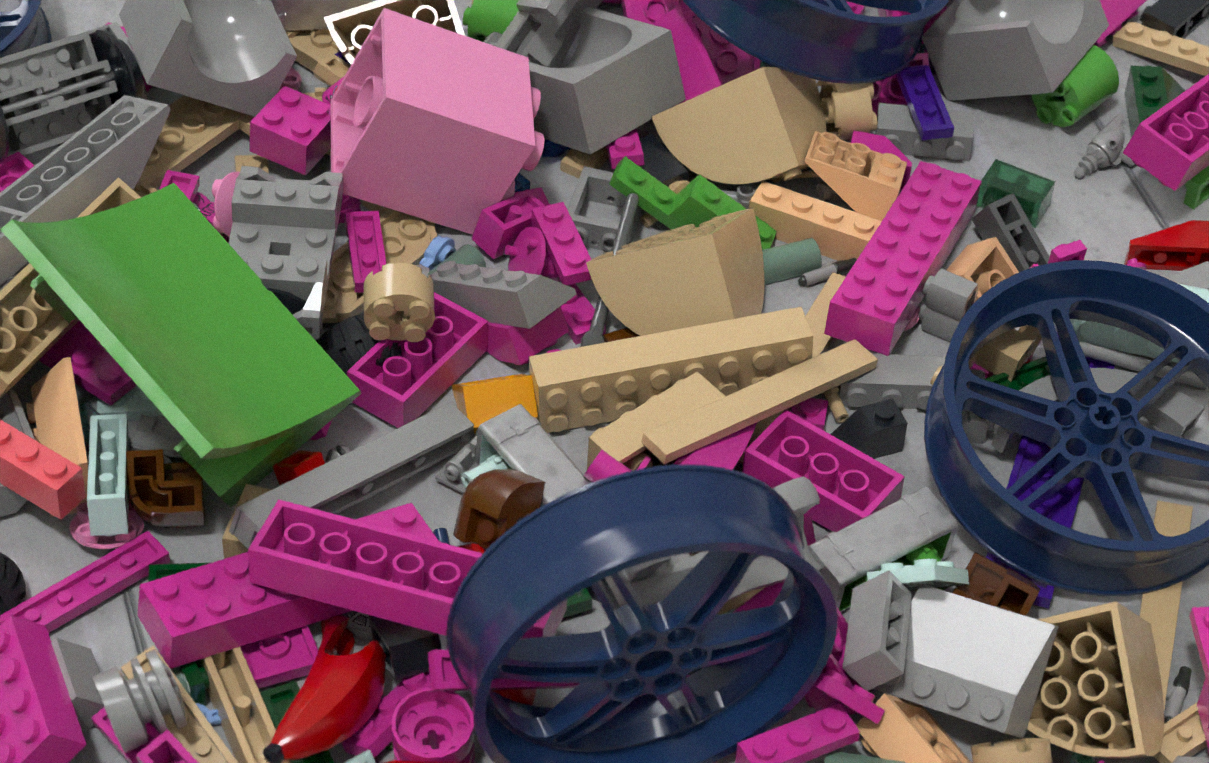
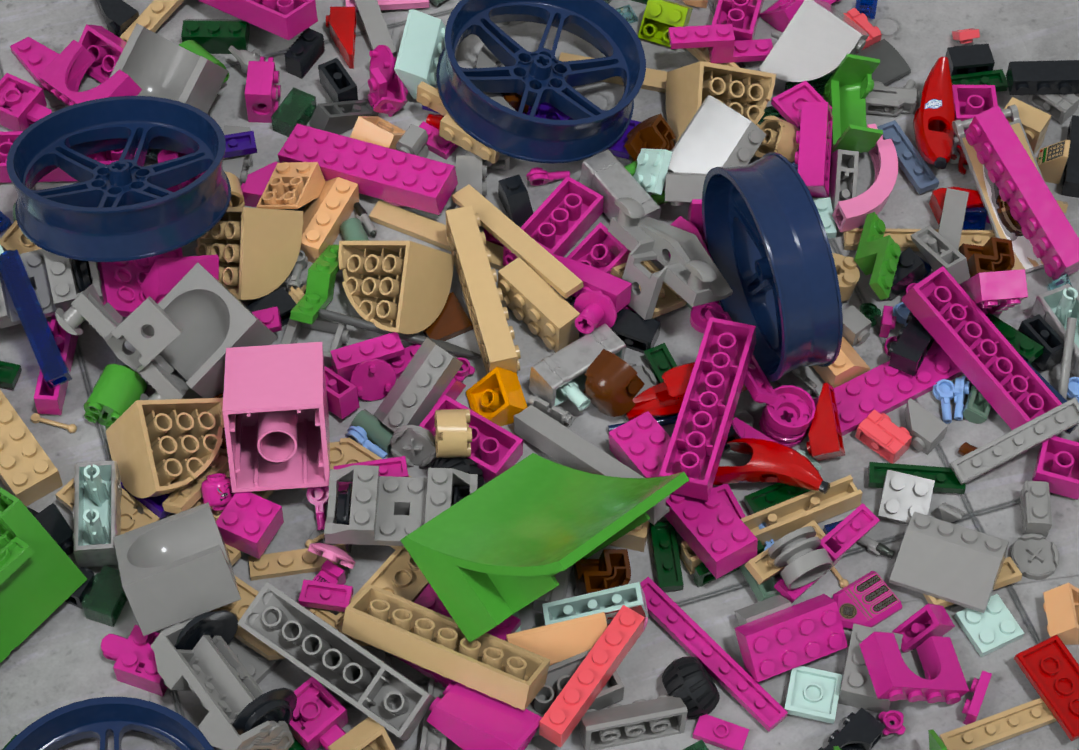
camera: 90 degrees left, 10 degrees up
none -> dark pink brick [245,56,281,123]
none -> black brick [284,28,325,78]
none -> black brick [318,58,358,102]
none -> dark pink plate [526,167,570,186]

